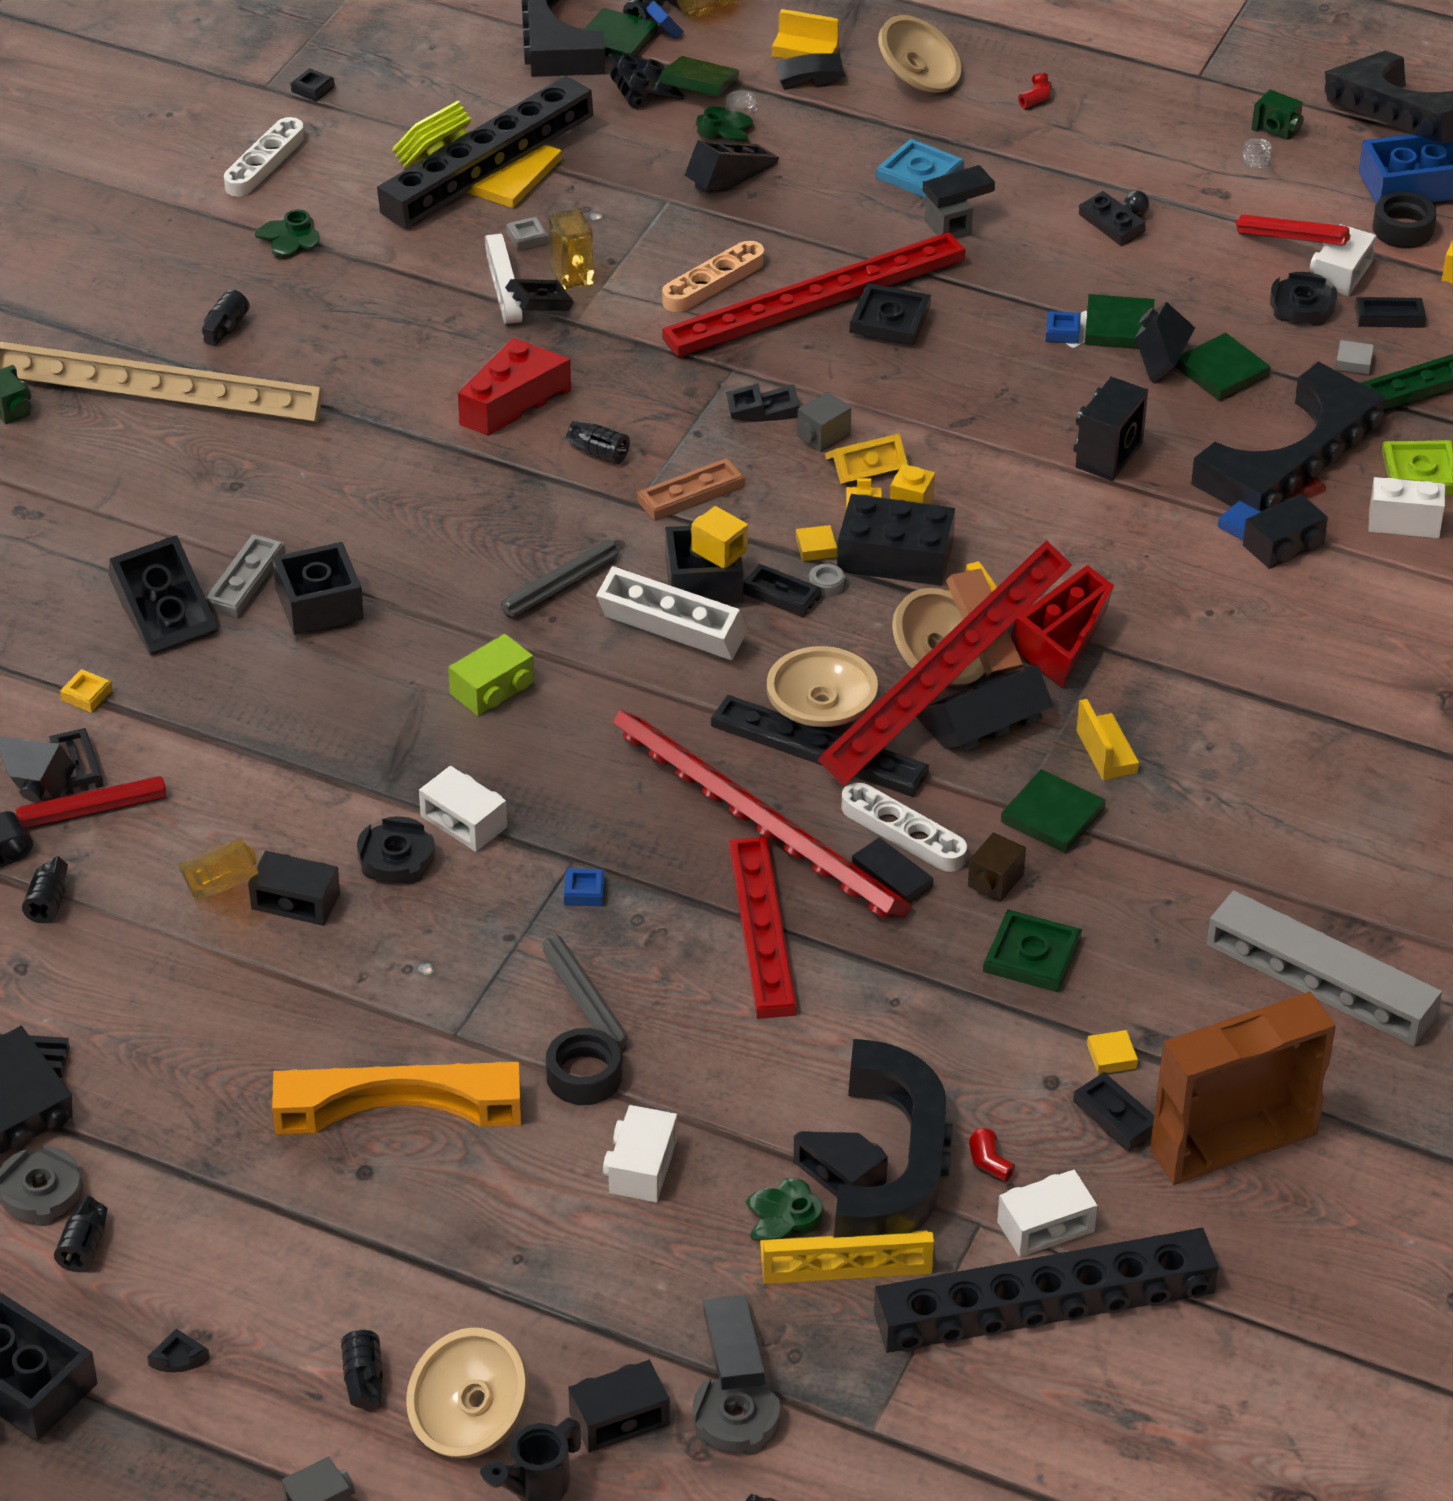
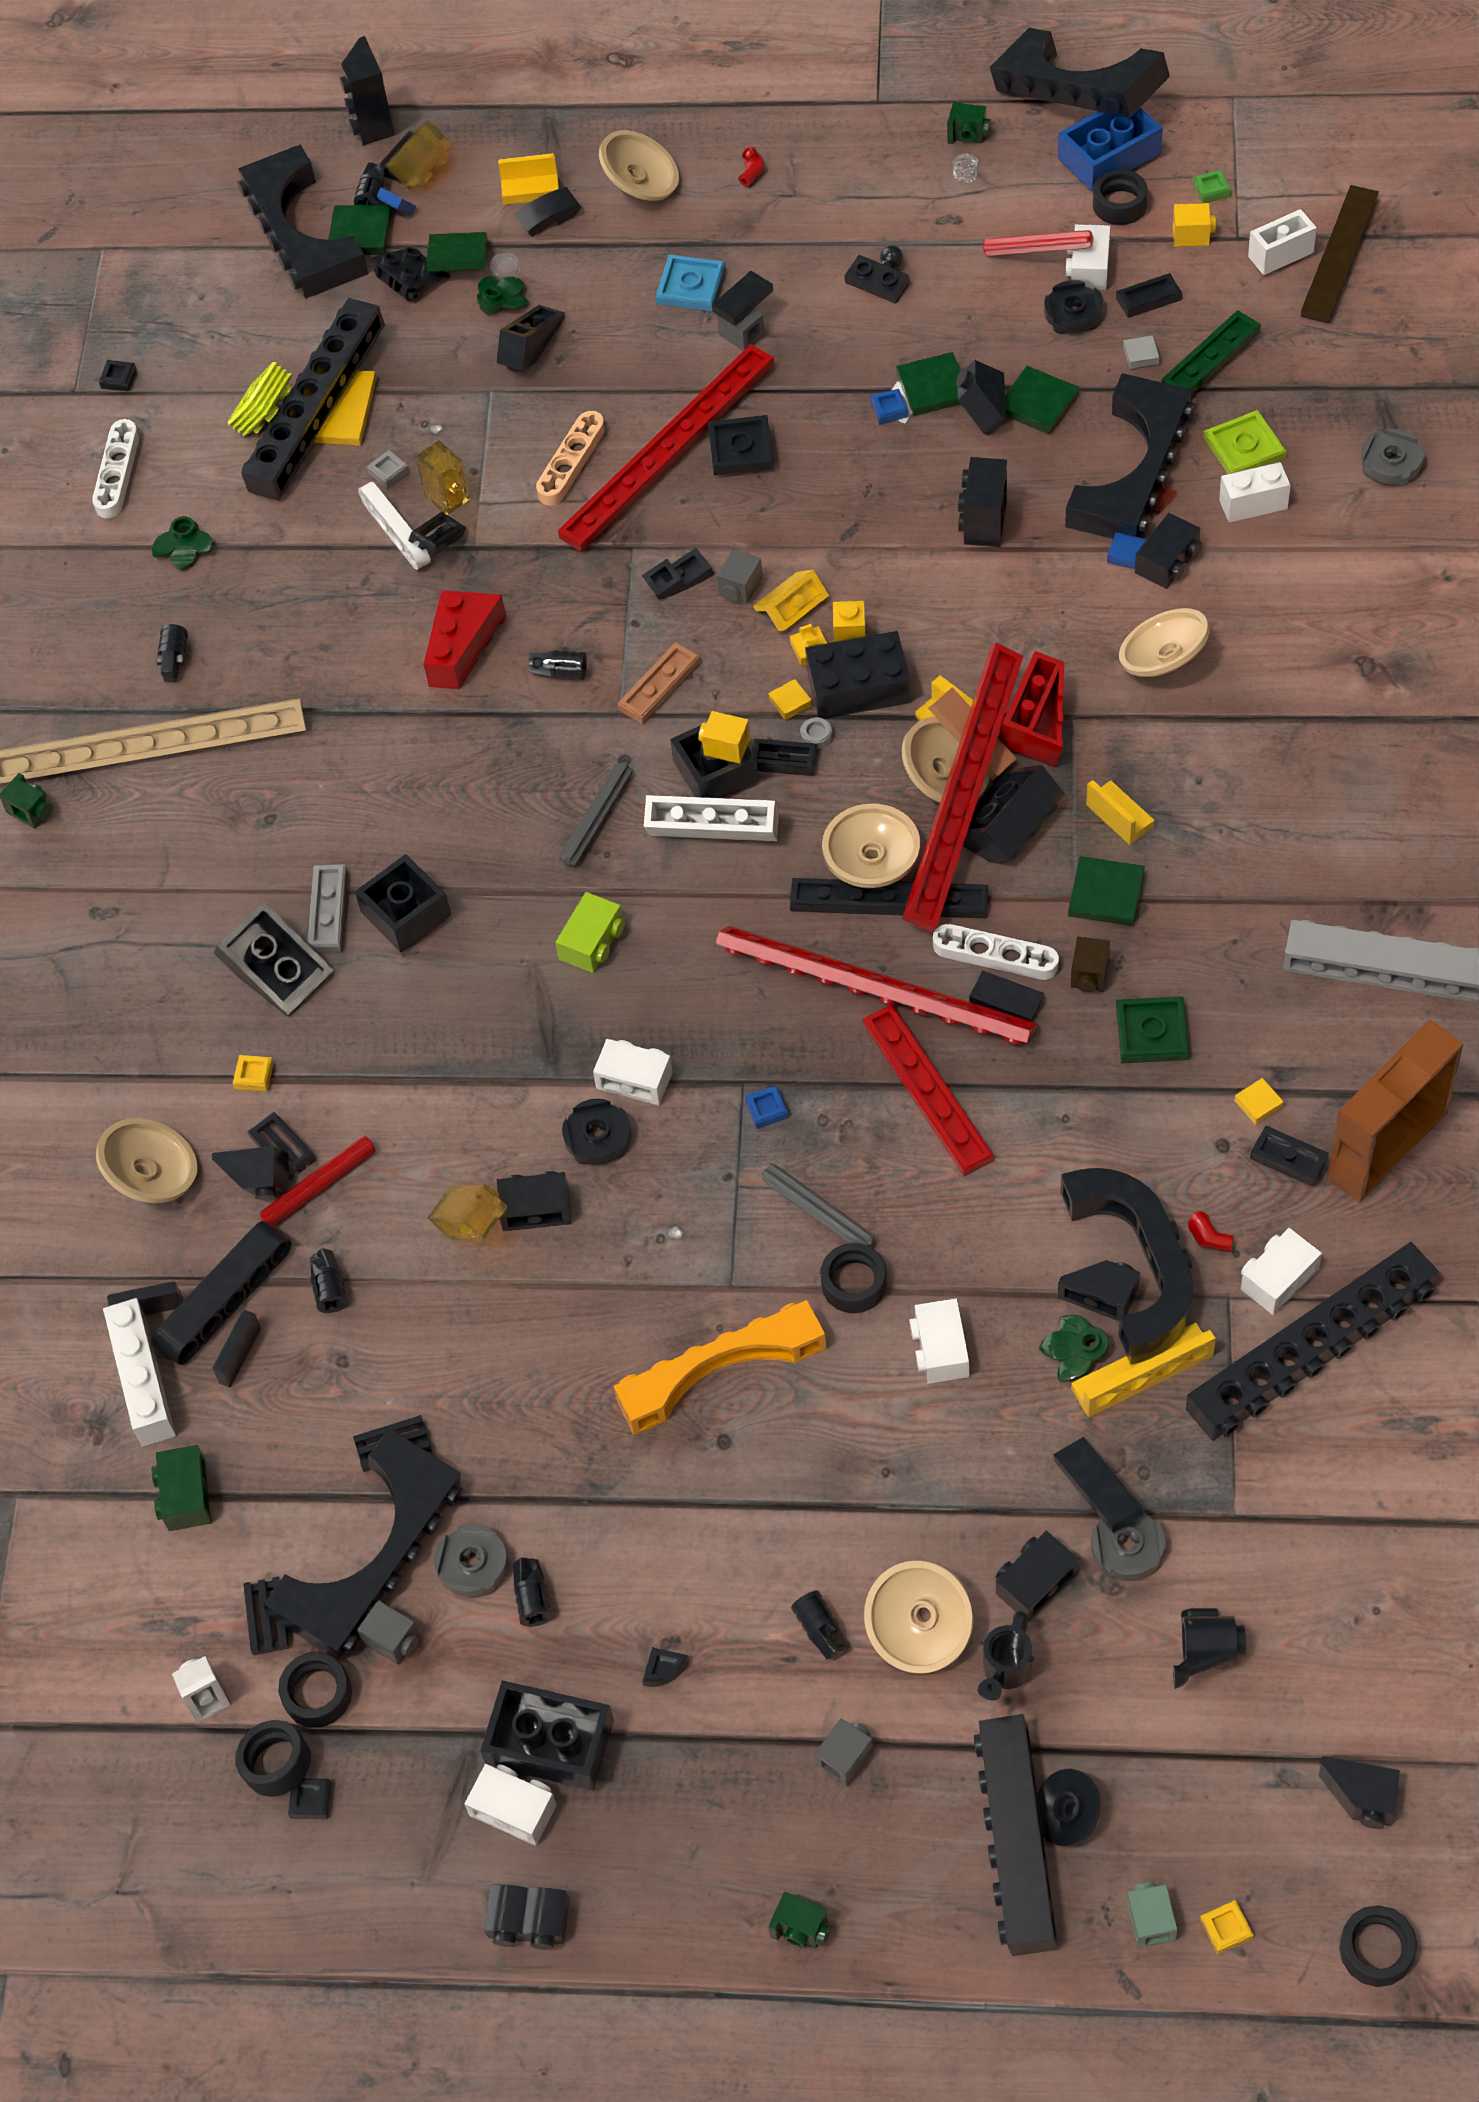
camera: 15 degrees left, 15 degrees up
none -> tan dish [1119,608,1210,677]

